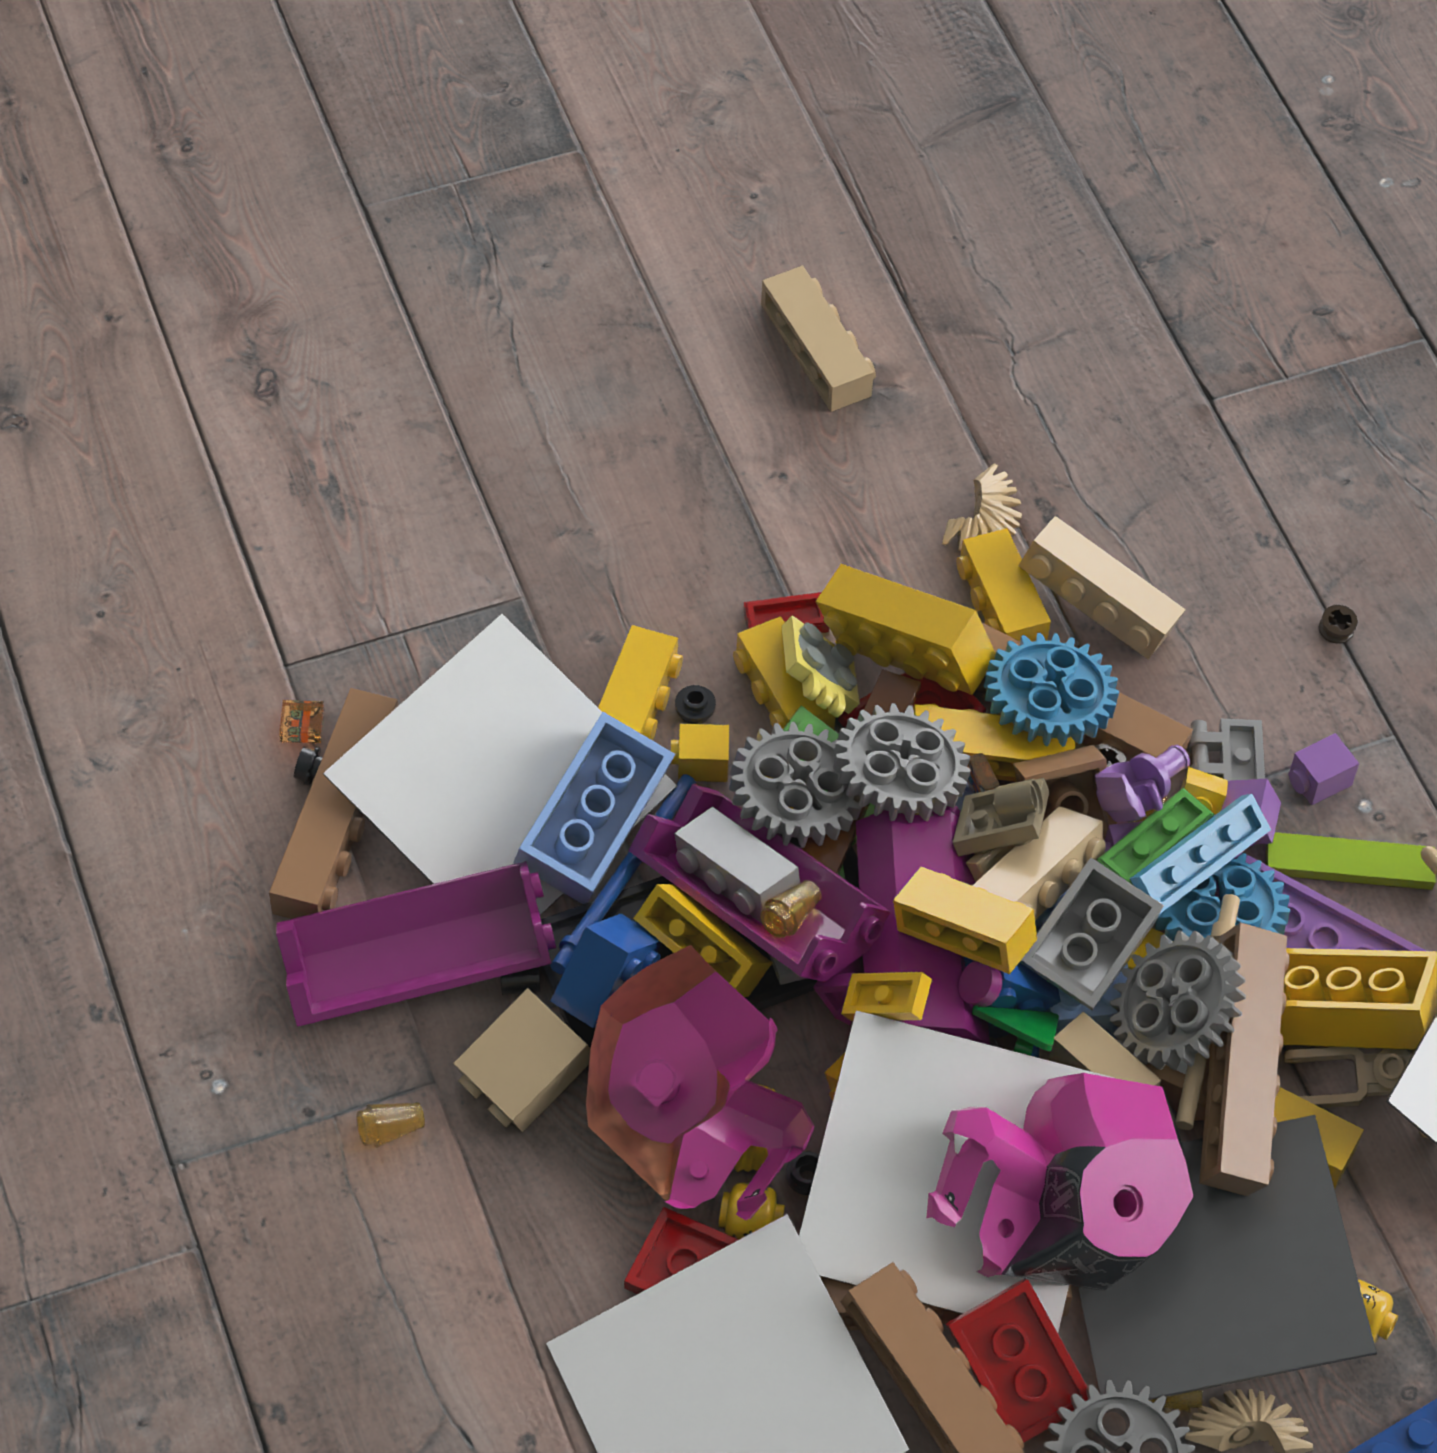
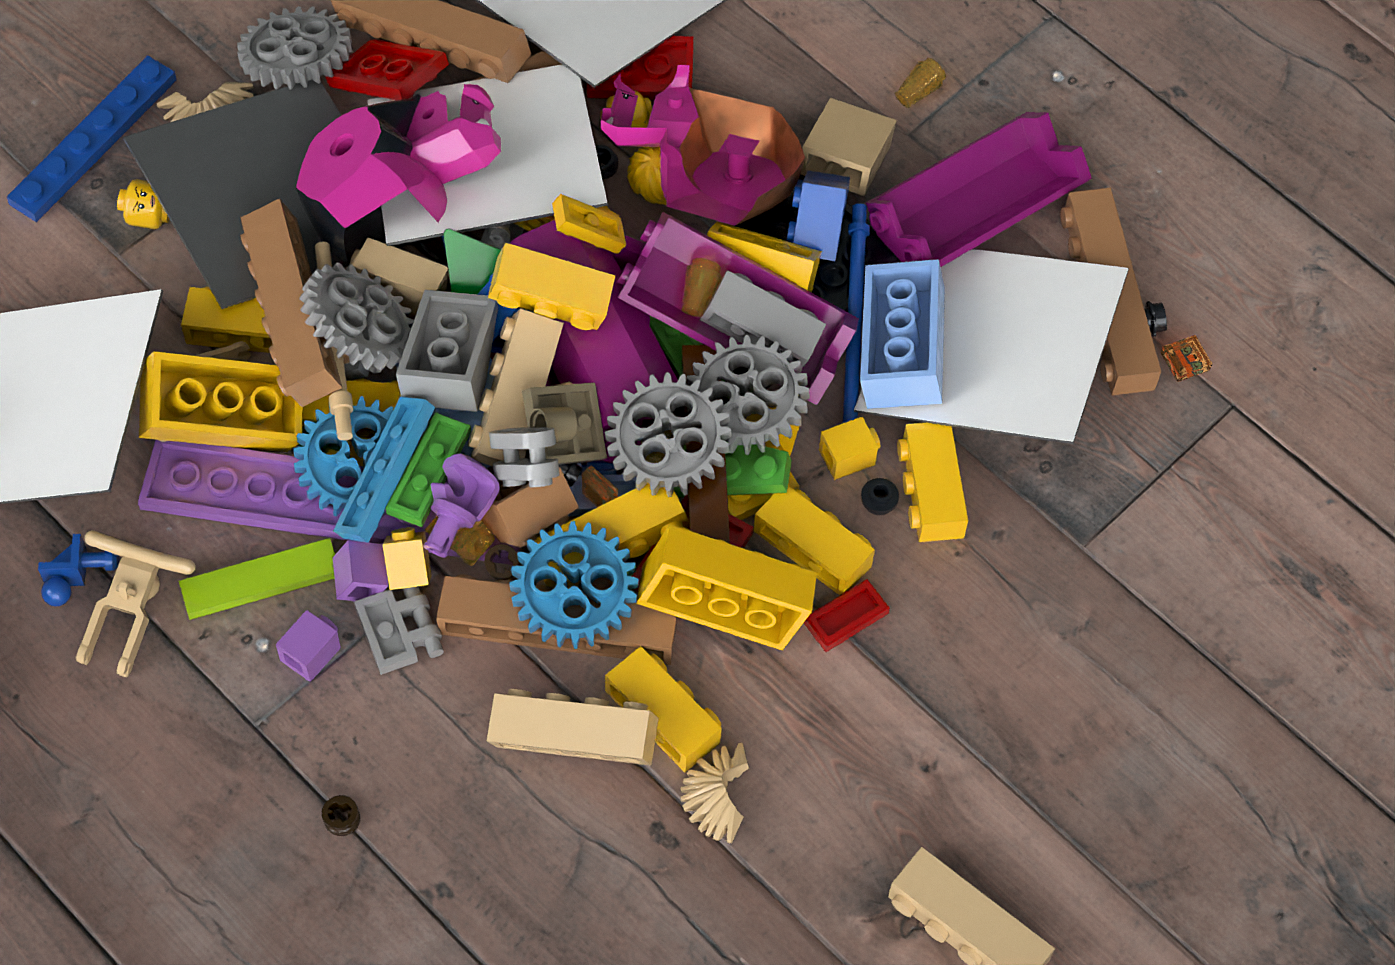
camera: 155 degrees right, 5 degrees up
piece [782,616,860,717] -> none
none -> light grey brick [489,427,560,487]

